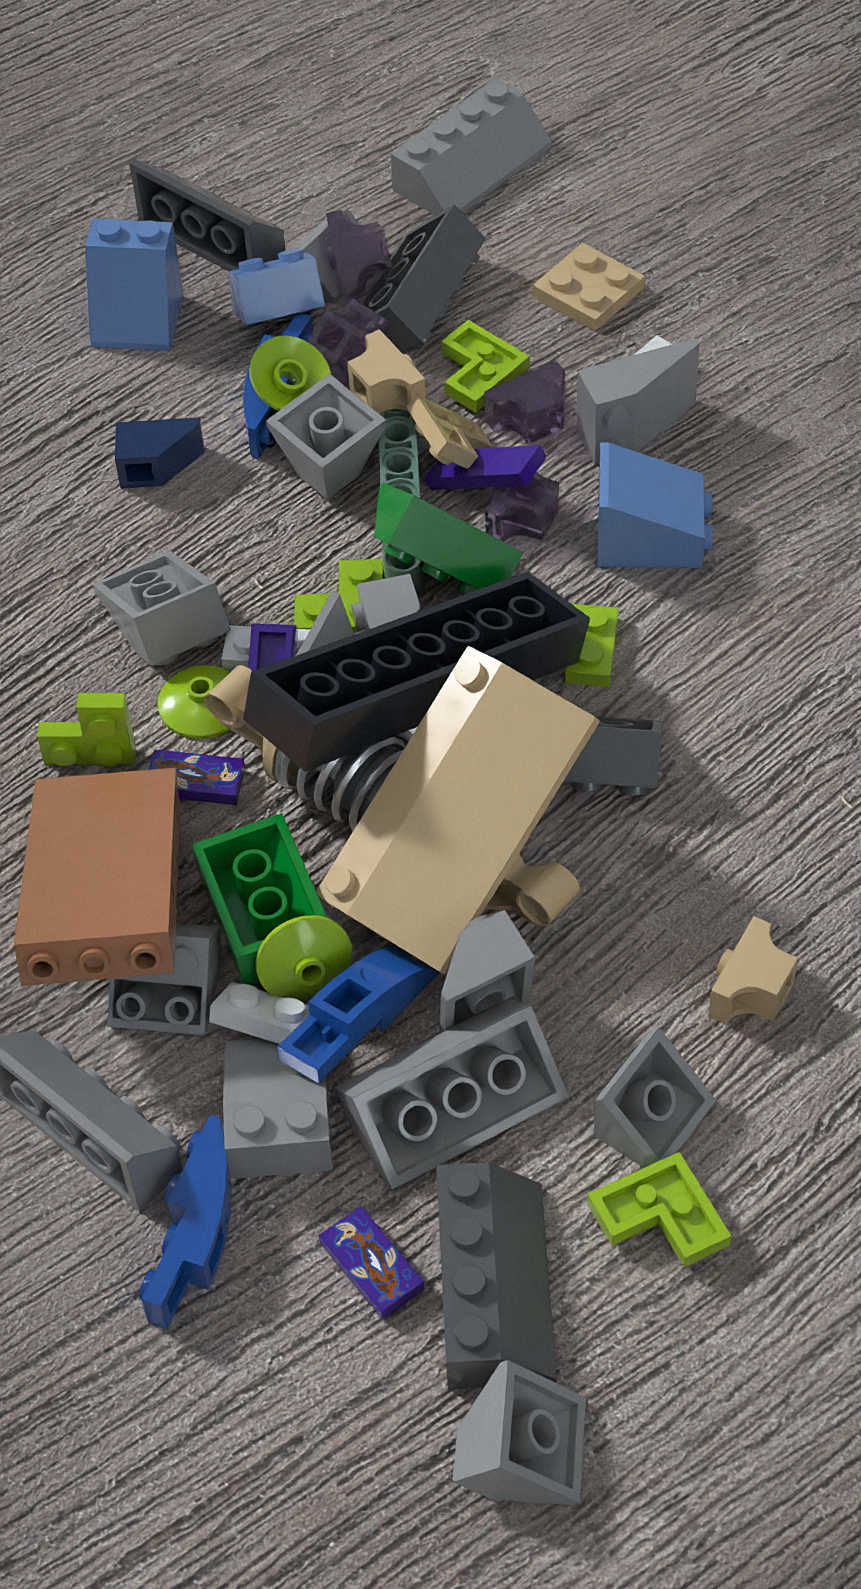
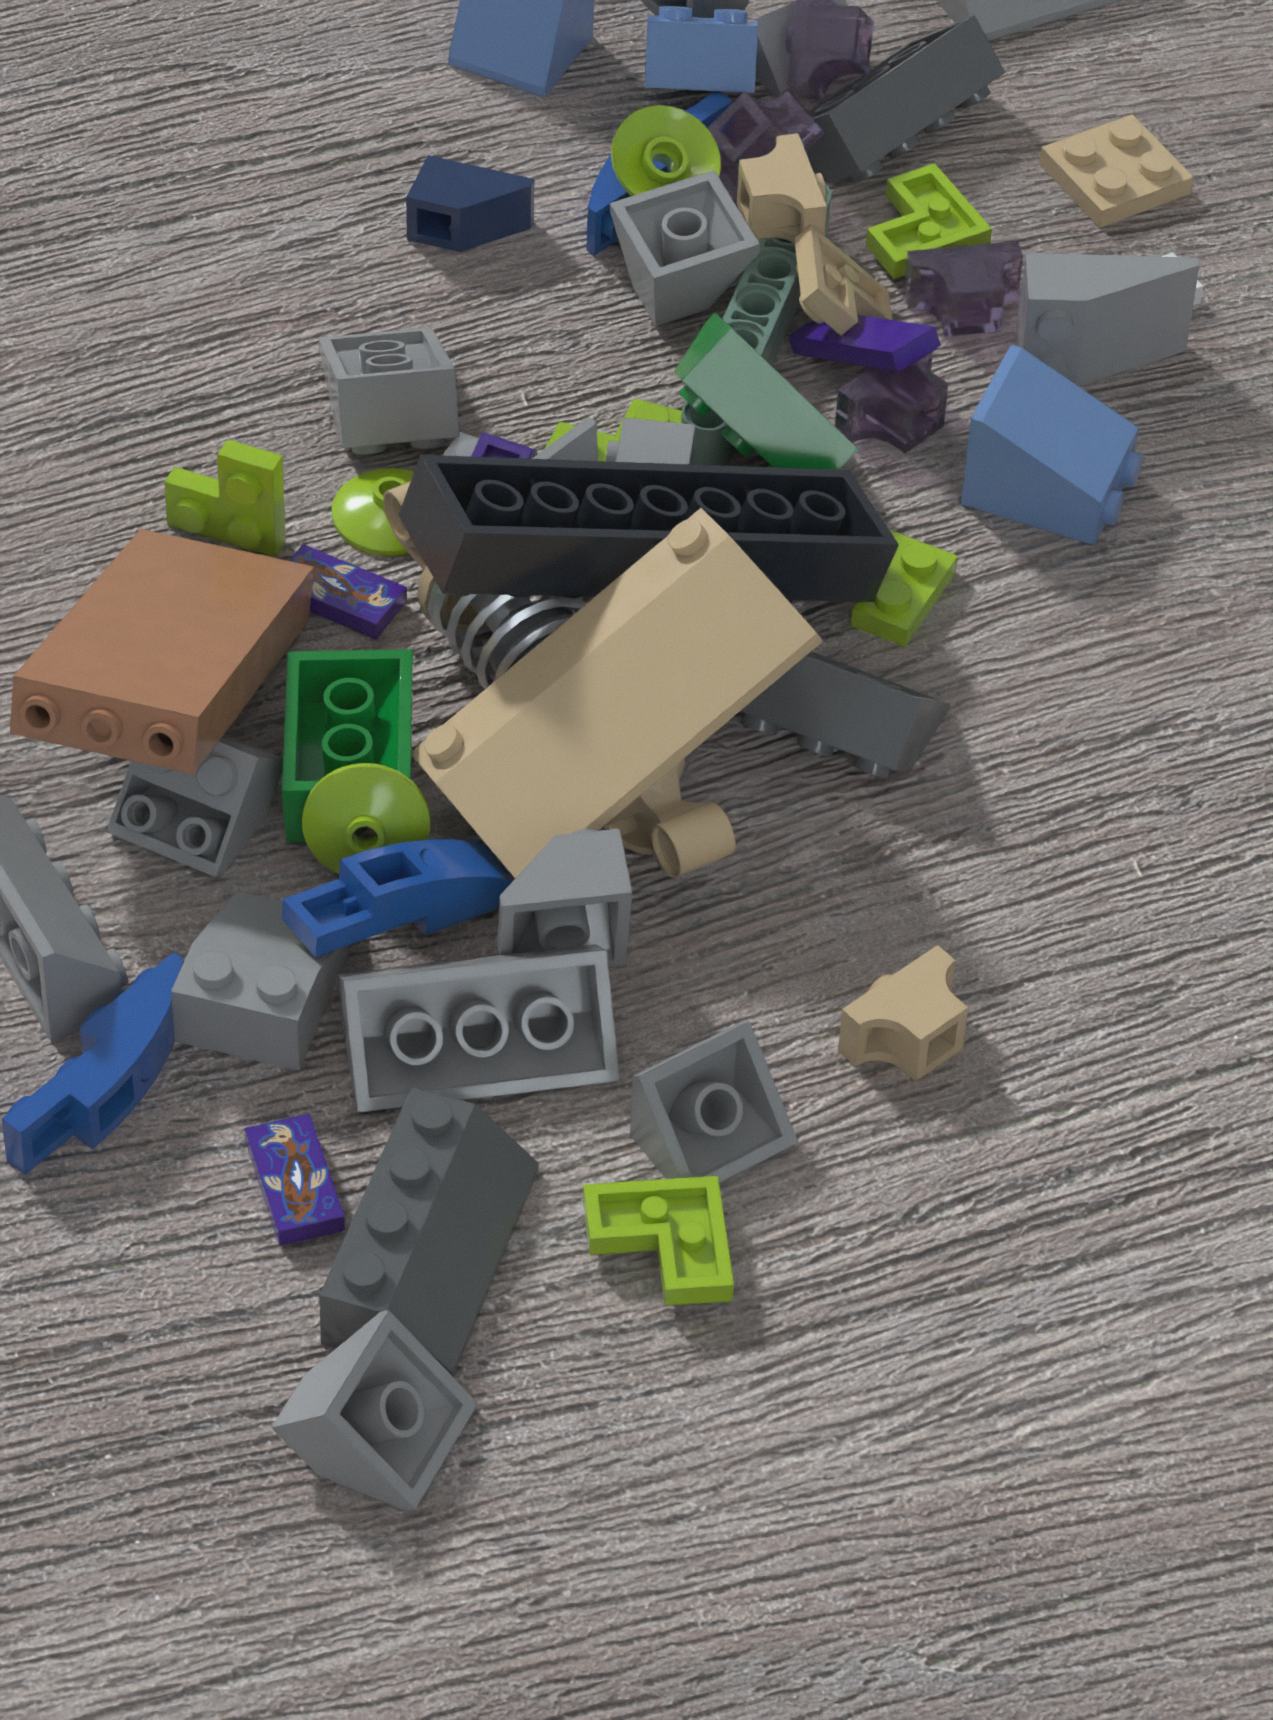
camera: 15 degrees right, 5 degrees down
white plate [209,982,309,1044] -> none

